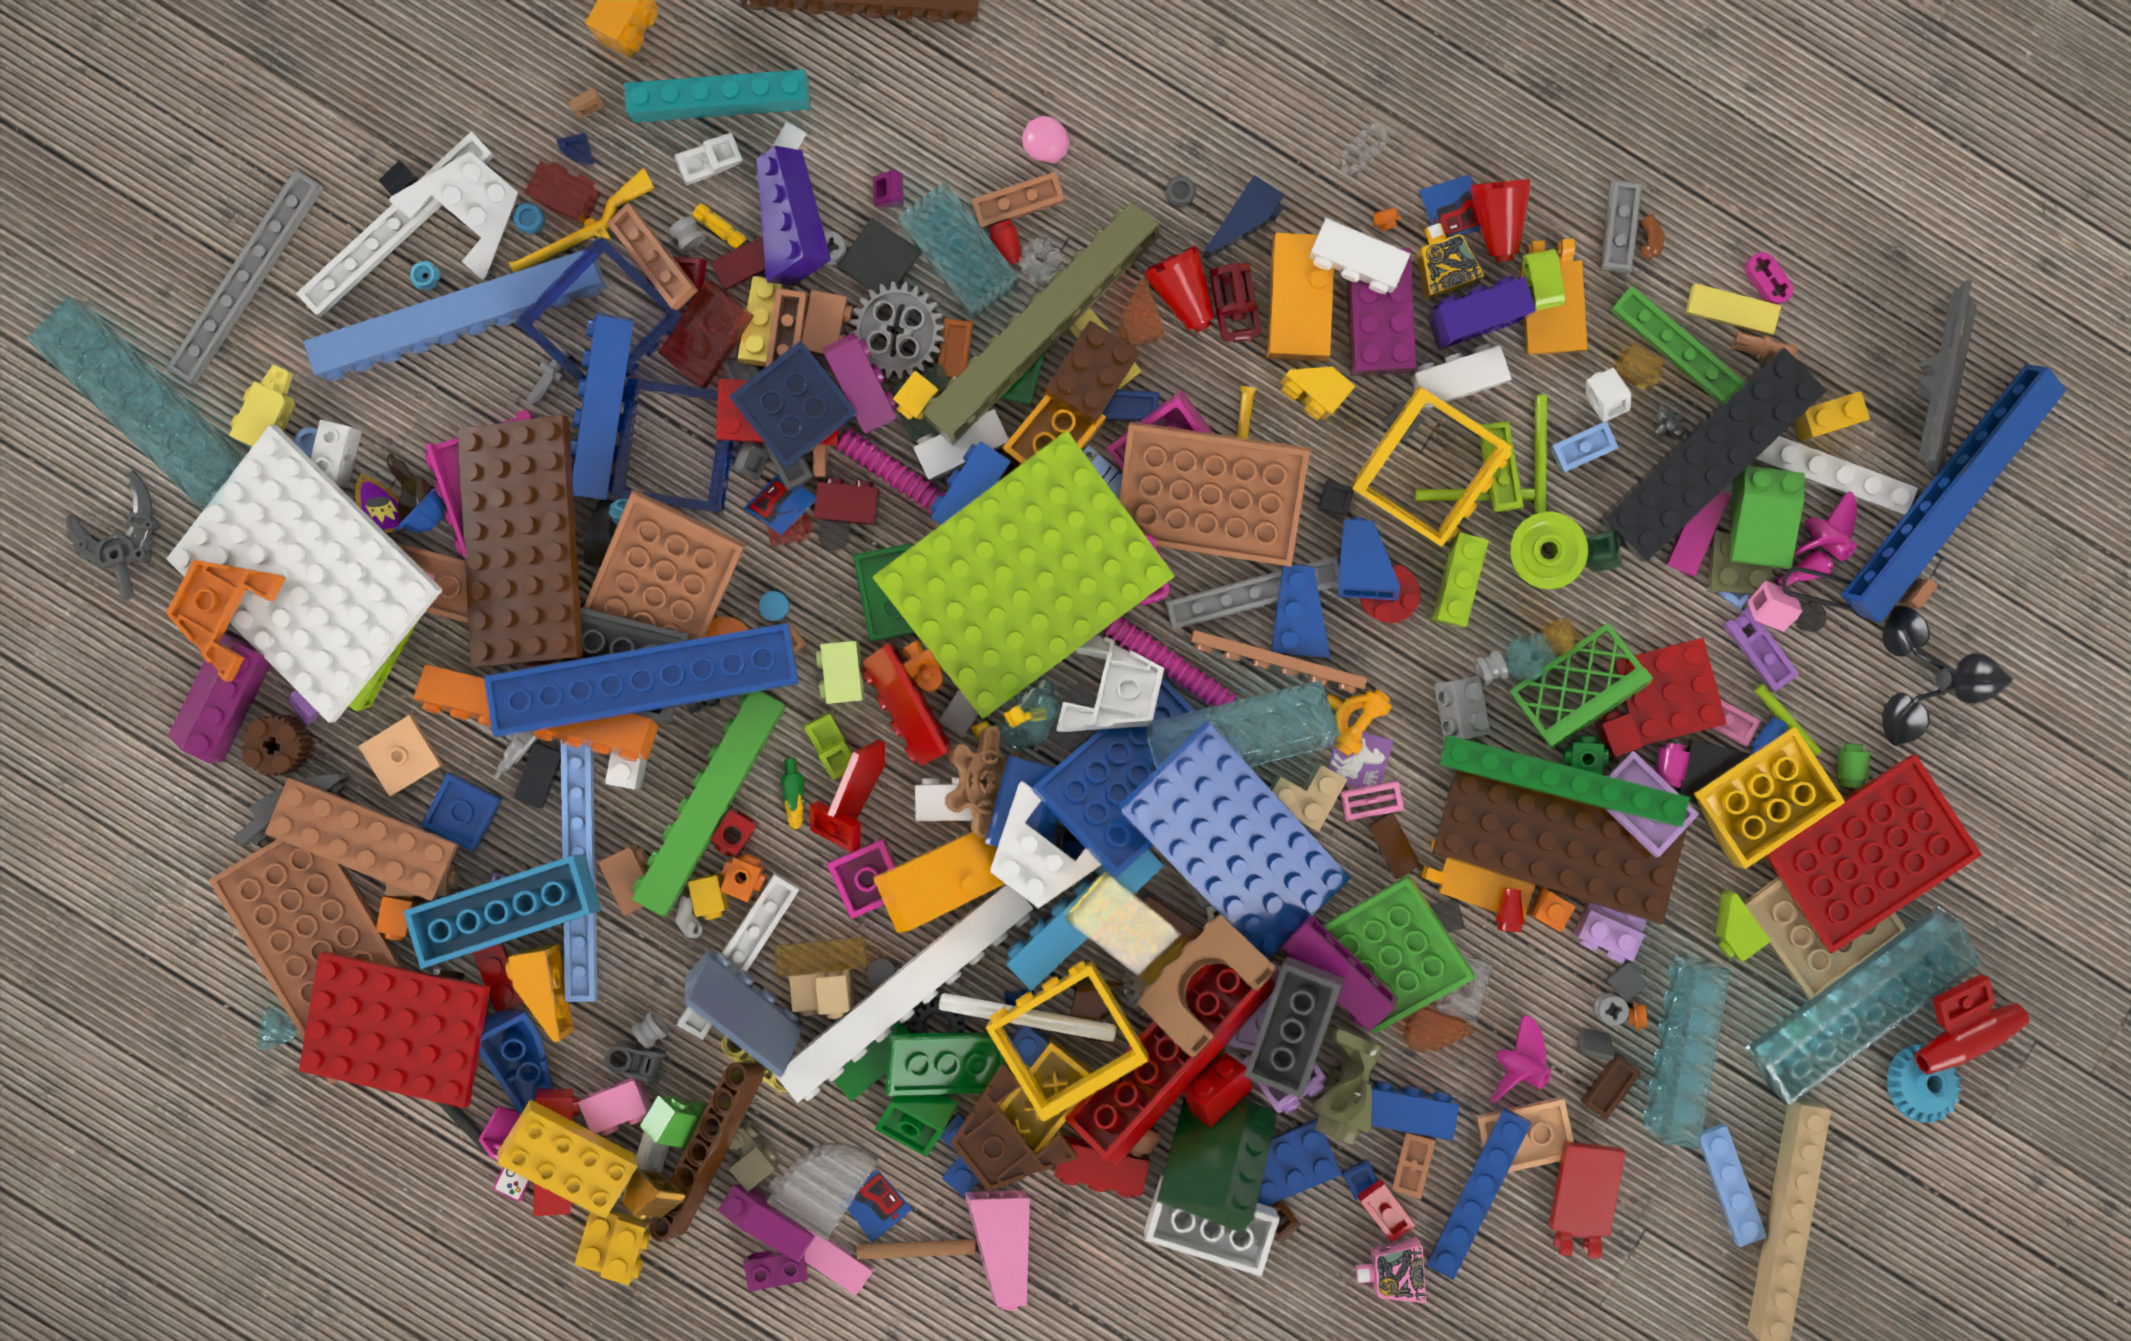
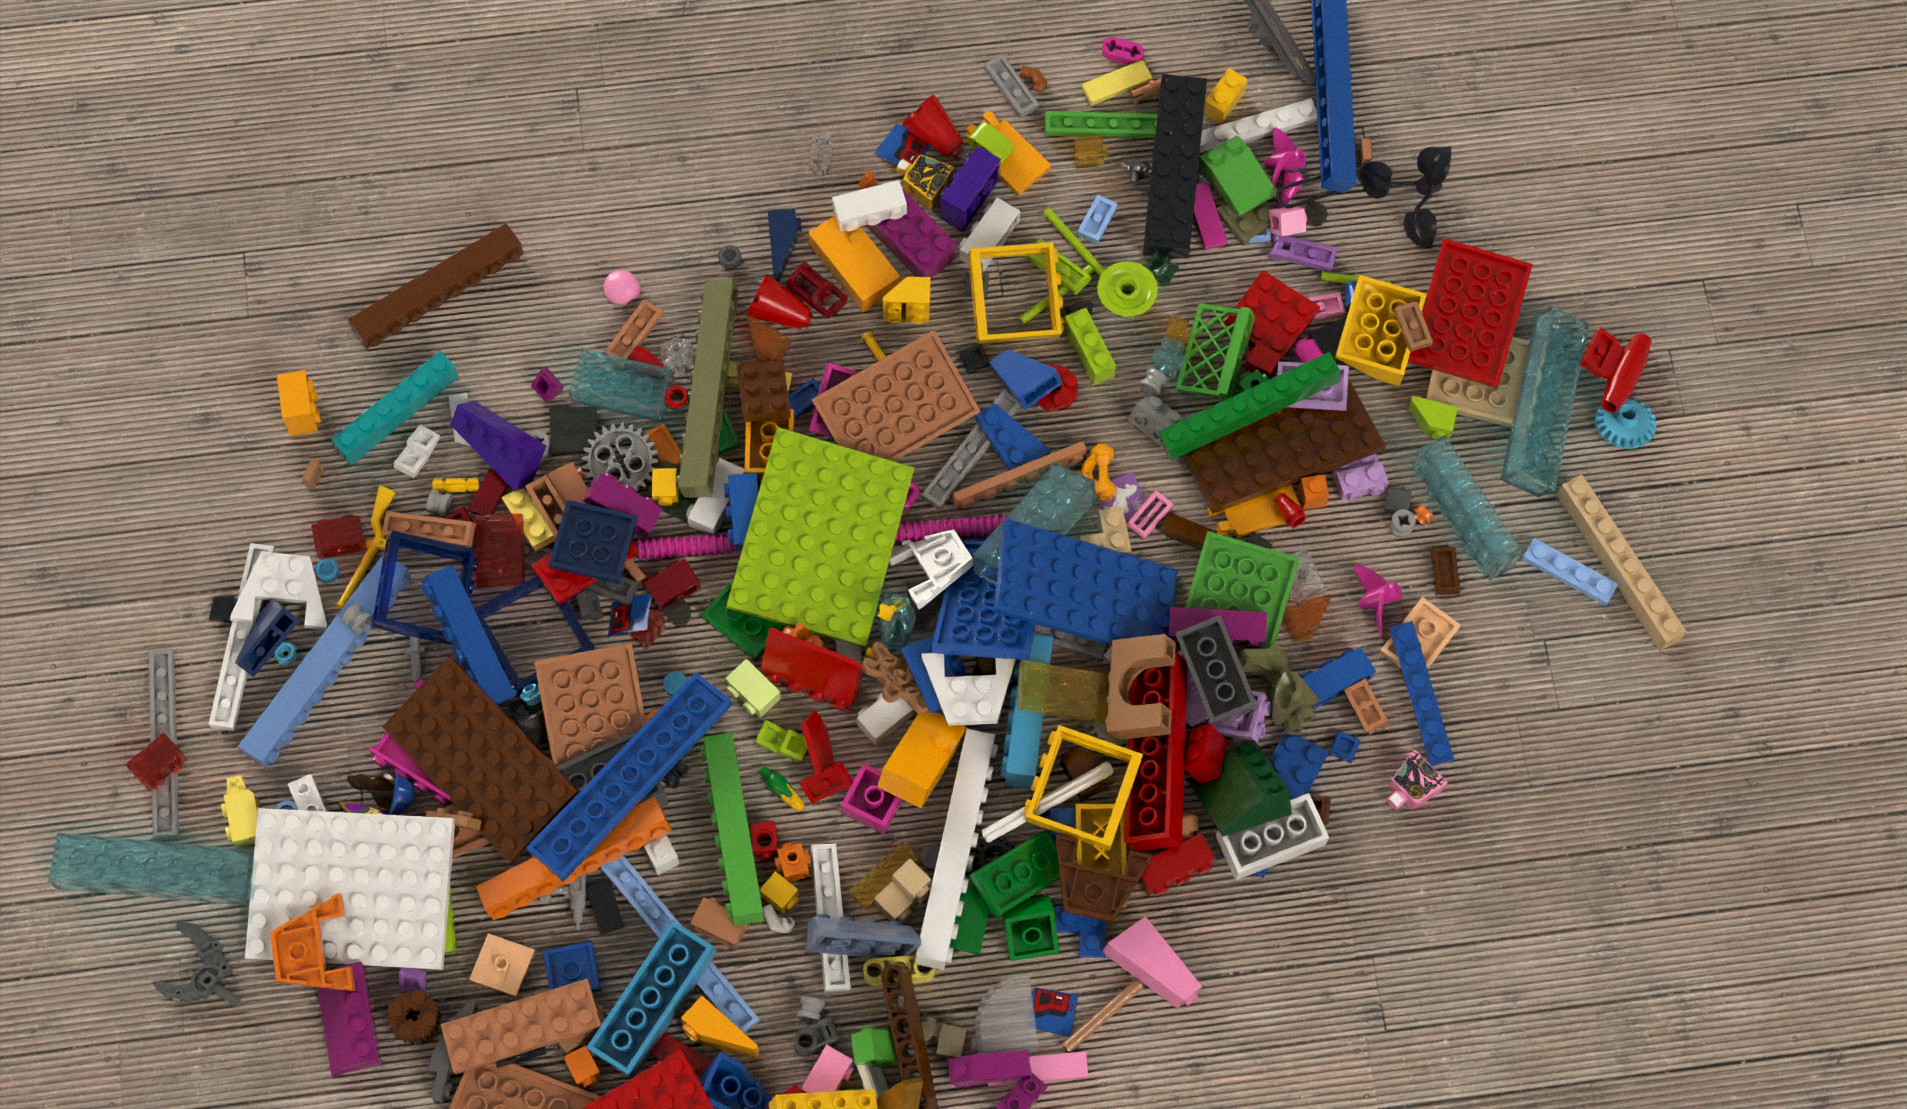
camera: 40 degrees left, 20 degrees down
clear blue tile [556,133,595,165] -> none
plate [1357,1179,1416,1242] -> none
tile [1549,1141,1626,1259] -> none
dark grey slope [1576,1028,1614,1061] -> none
white brick [1586,368,1632,423] -> none
bright green brick [1837,743,1870,787] -> none
none -> clear red brick [125,732,187,792]
none -> dark blue slope [235,599,300,677]
none -> light grey wheel [341,603,373,634]
none -> medium nougat plate [426,808,481,831]
none -> red cone [664,385,688,410]
none -> black slope [1065,300,1093,315]
none -> medium nougat plate [1394,301,1433,352]

